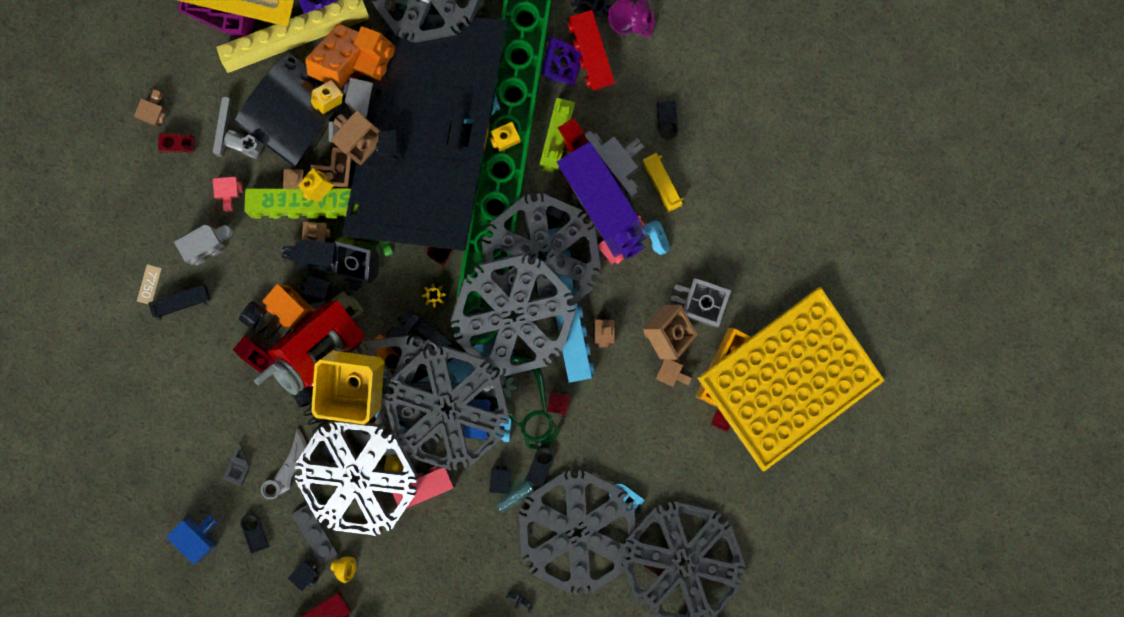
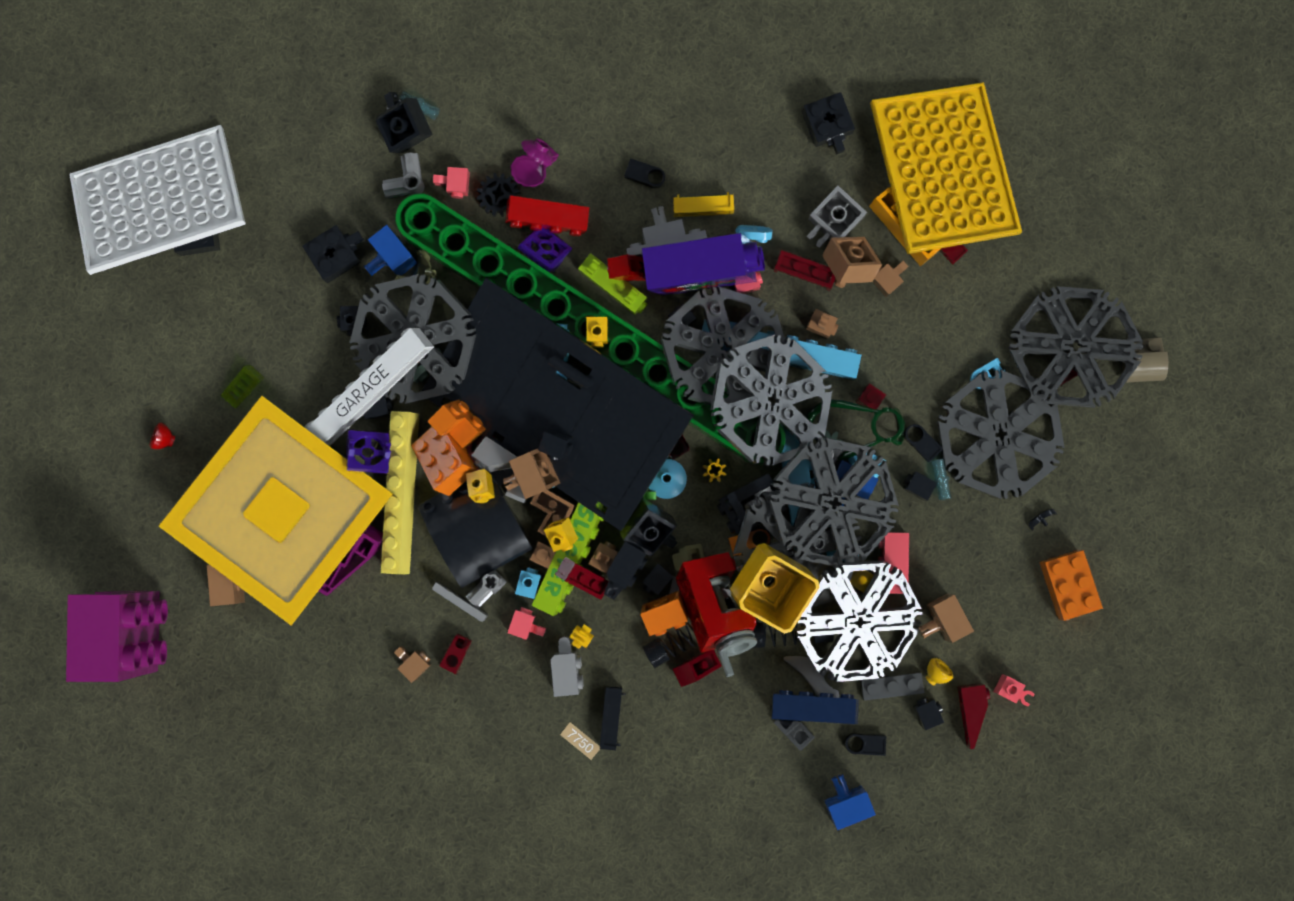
camera: 60 degrees left, 0 degrees up
none -> medium azure brick [515,567,542,599]
none -> dark red container [555,557,609,600]
none -> yellow gear [569,624,594,649]
none -> medium azure dish [649,459,687,499]
none -> dark blue piece [772,690,859,724]
none -> dark red container [773,250,835,291]
none -> black hinge [802,92,855,155]
none -> medium nougat brick [918,593,974,643]

